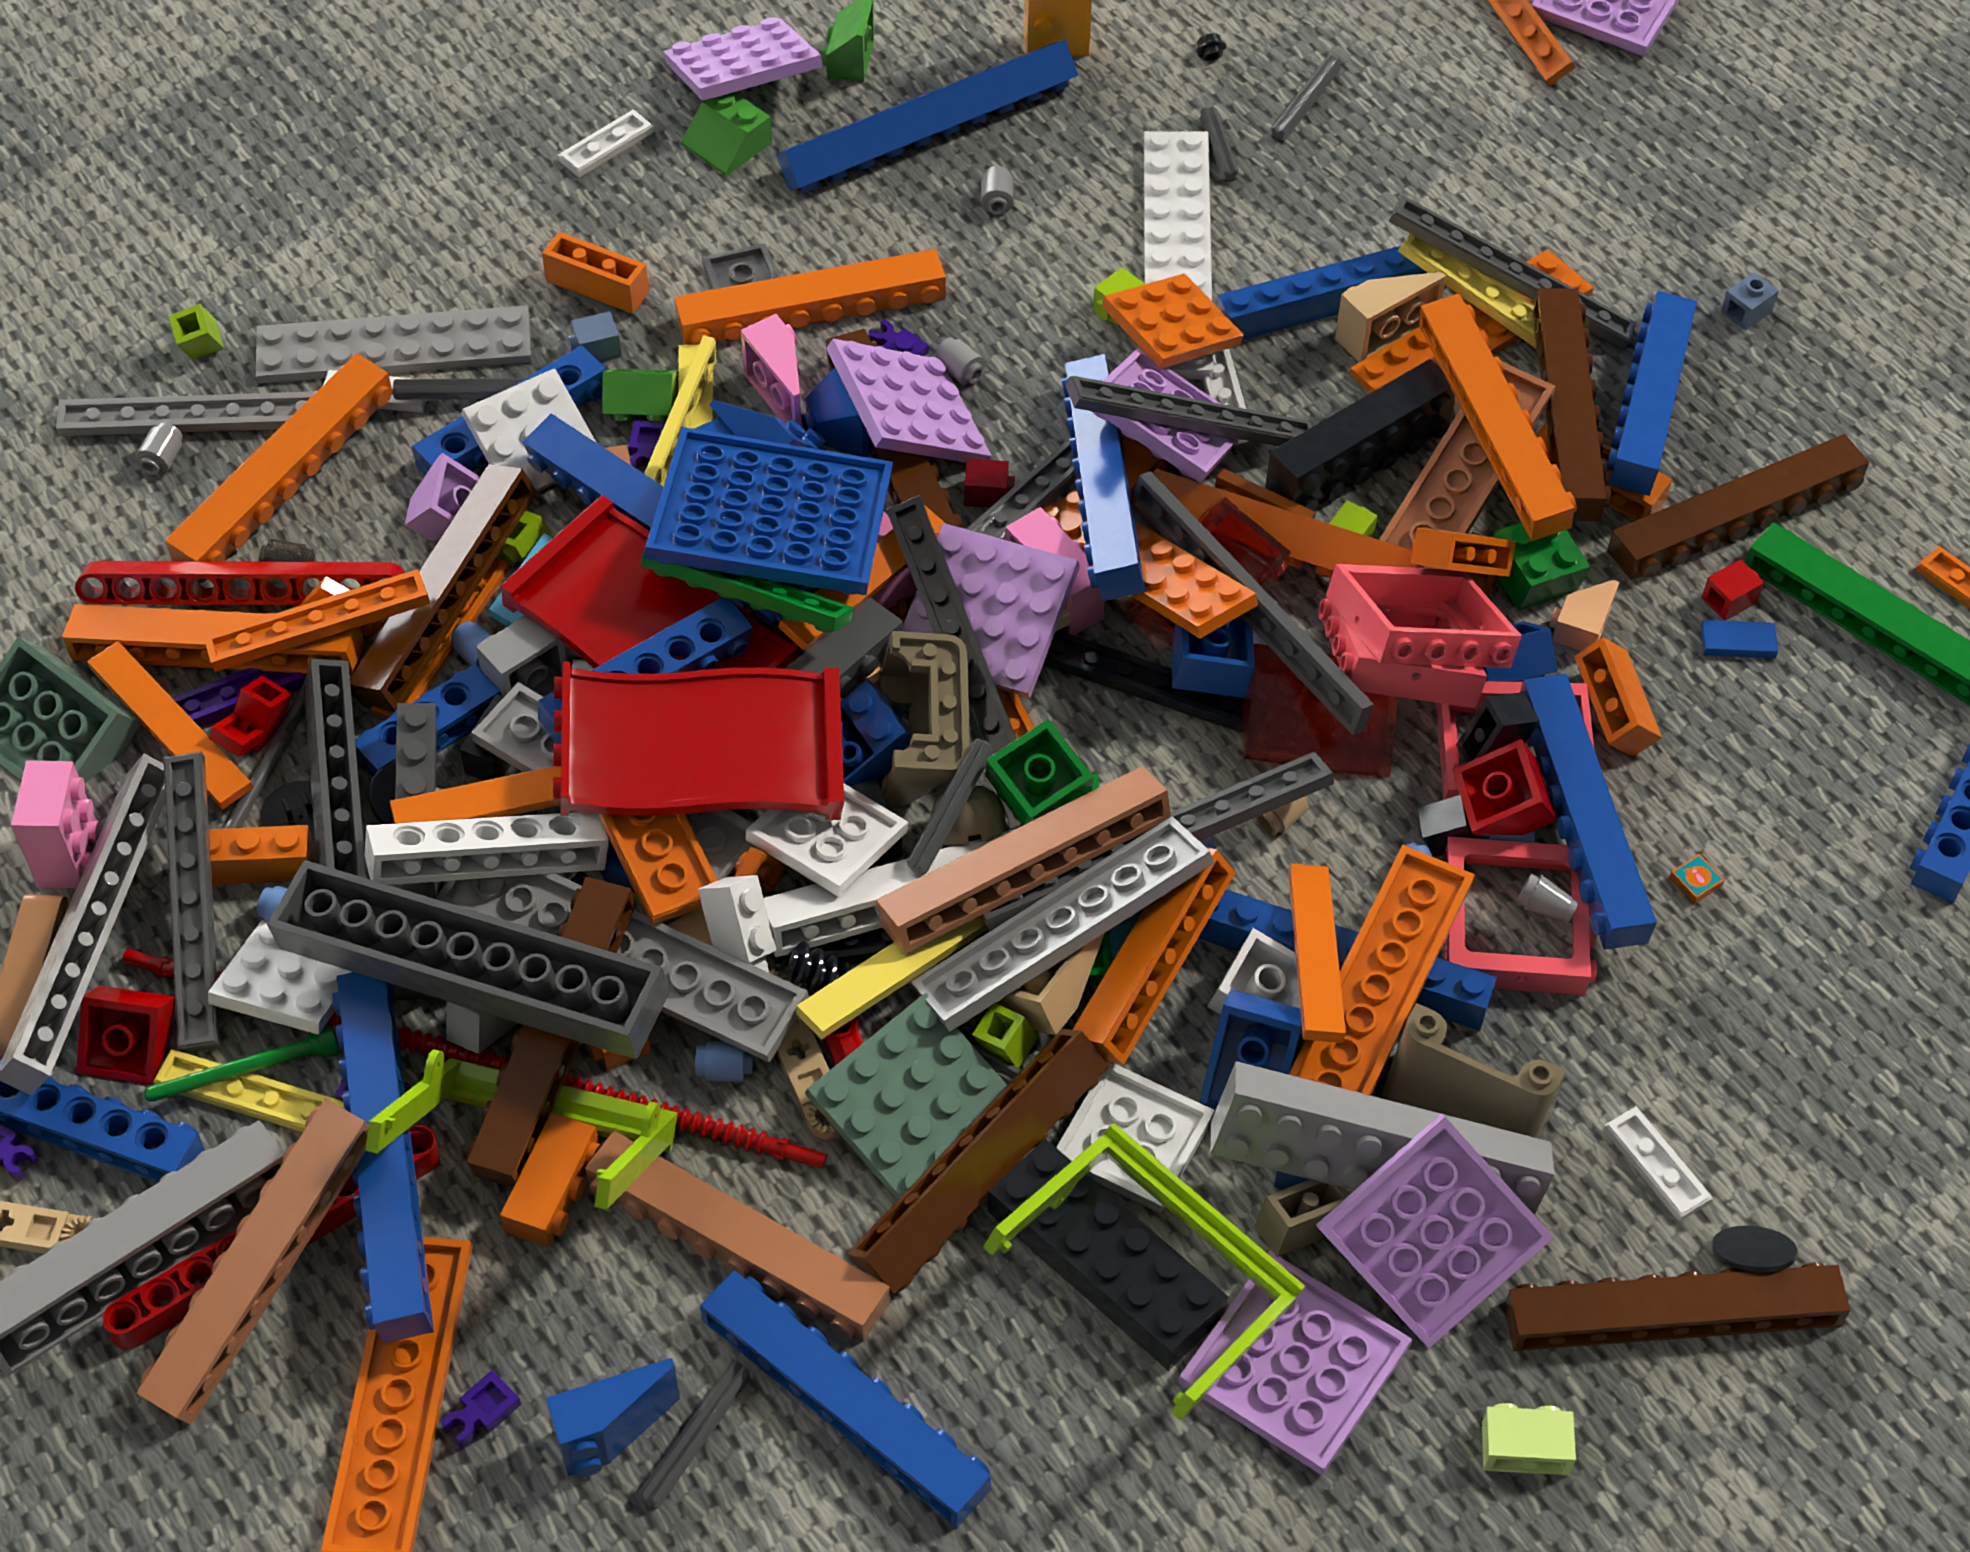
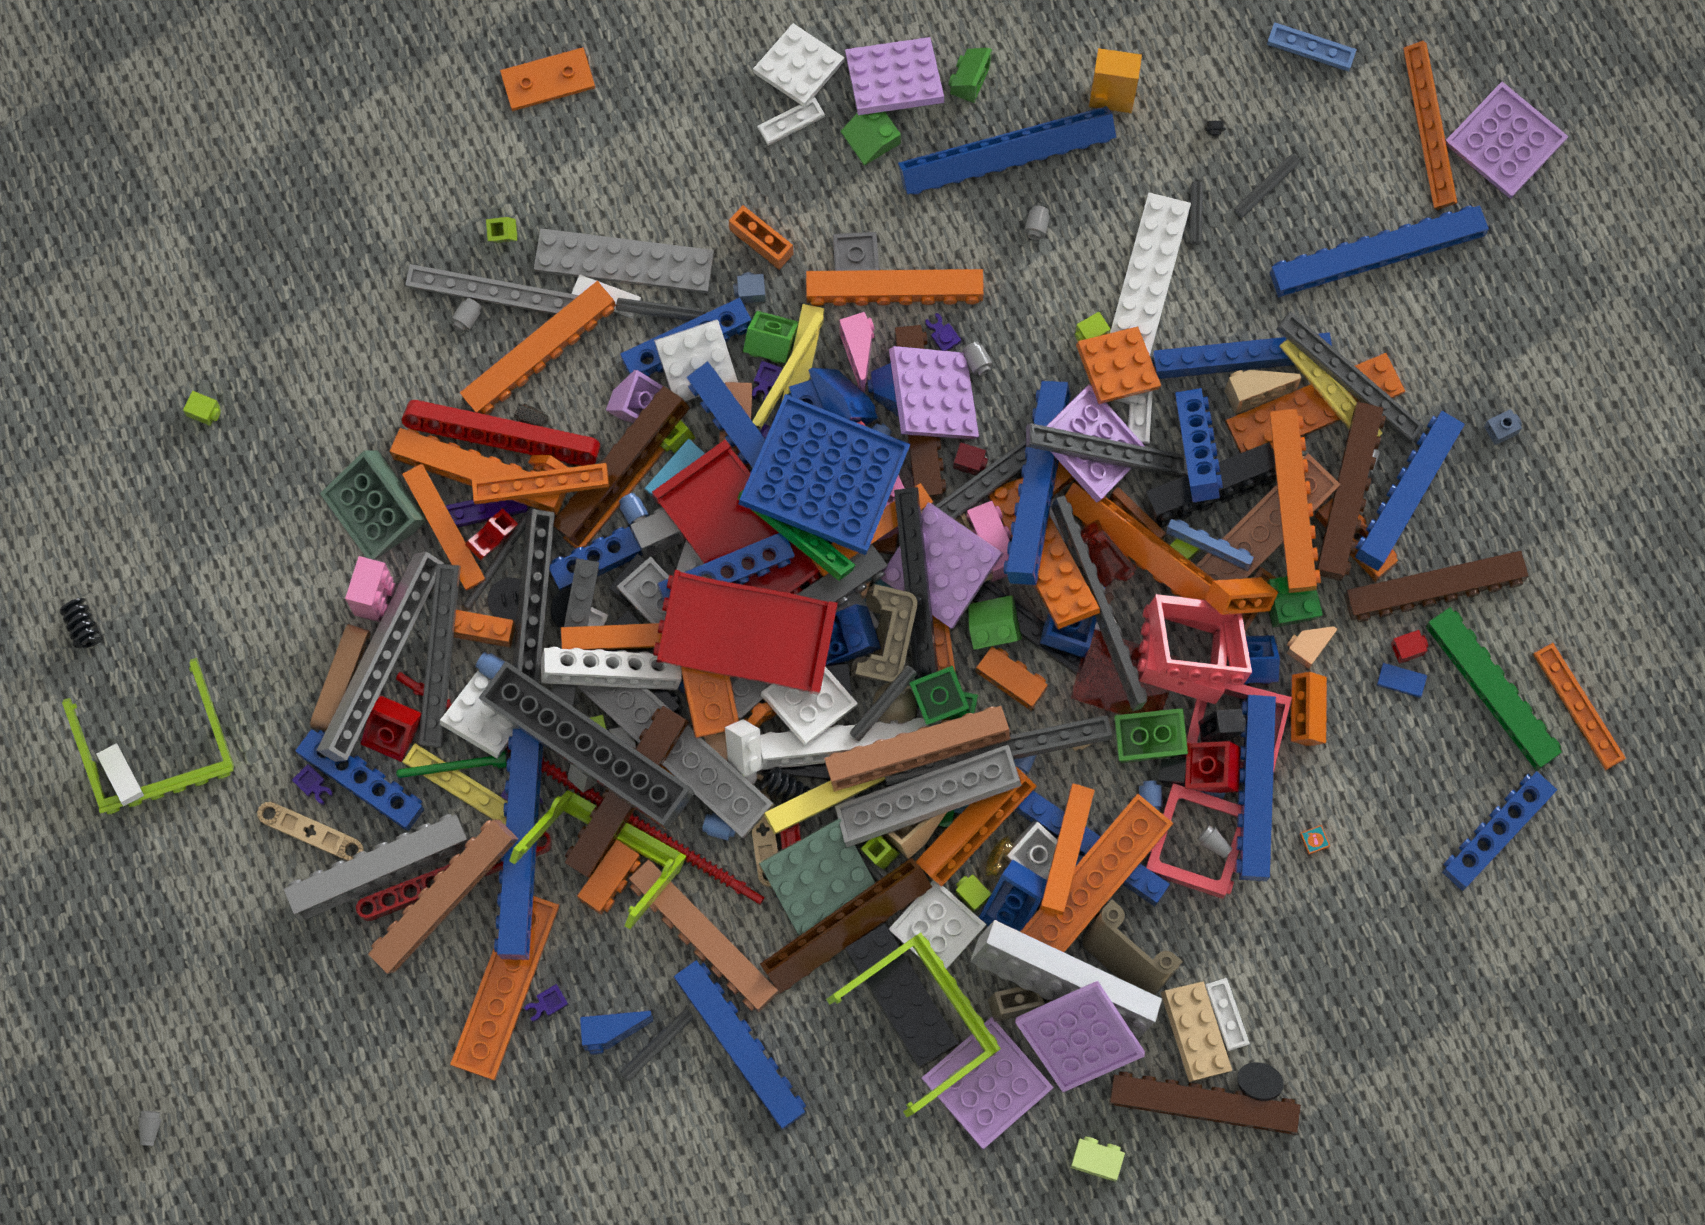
camera: 15 degrees right, 20 degrees up
none -> orange plate [500,47,595,111]
none -> white plate [753,23,844,107]
none -> lime brick [955,874,991,913]
none -> bright green slope [969,595,1022,650]
none -> orange brick [976,646,1048,711]
none -> clear yellow dish [985,835,1013,876]
none -> bright green slope [1115,708,1188,763]
none -> tan plate [1161,981,1232,1082]
none -> medium blue plate [1166,519,1254,571]
none -> blue brick [1175,388,1223,502]
none -> blue brick [1270,205,1489,297]

